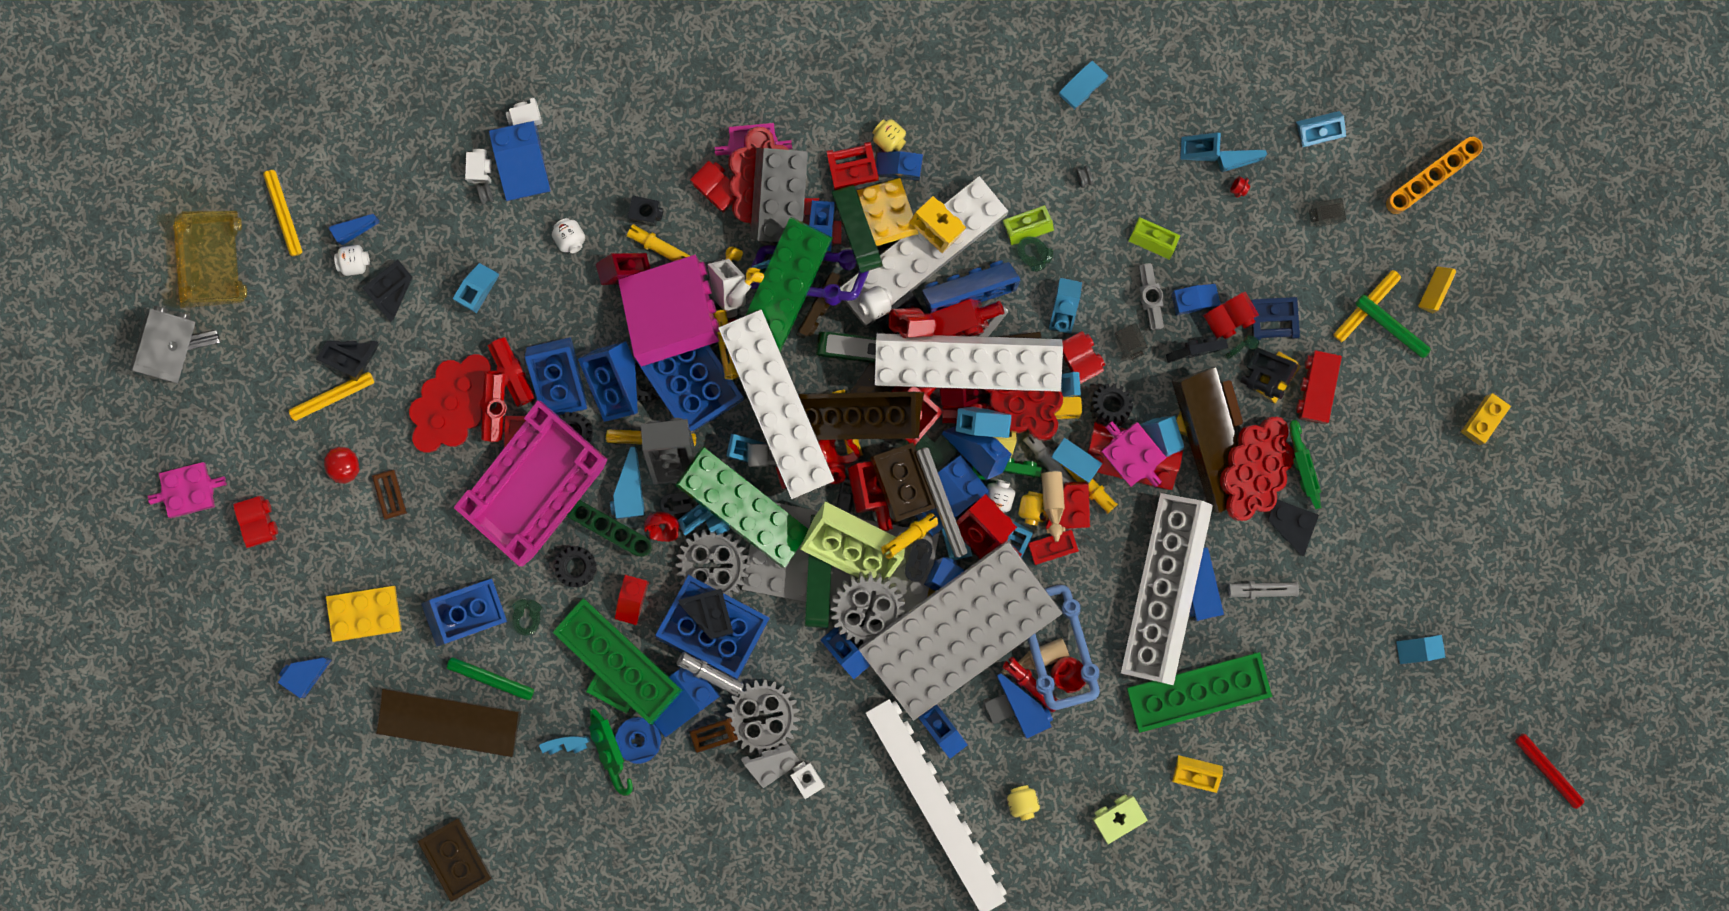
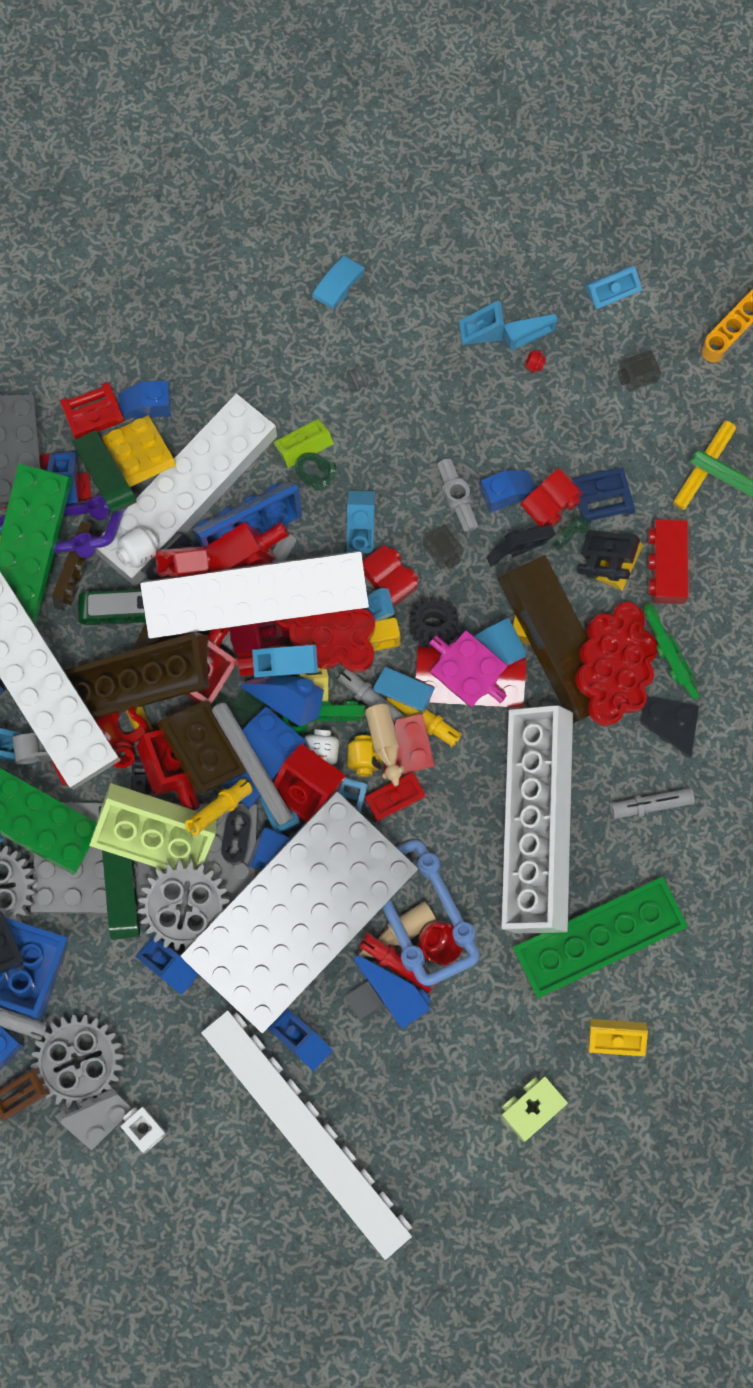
camera: 10 degrees left, 10 degrees down
light yellow head [872,119,906,152] -> none
yellow brick [909,196,966,253] -> none
light yellow head [1007,785,1040,821] -> none
lime slope [1129,217,1181,260] -> none
blue slope [1189,547,1224,621] -> none
reddish brown tile [1221,380,1243,427] -> none

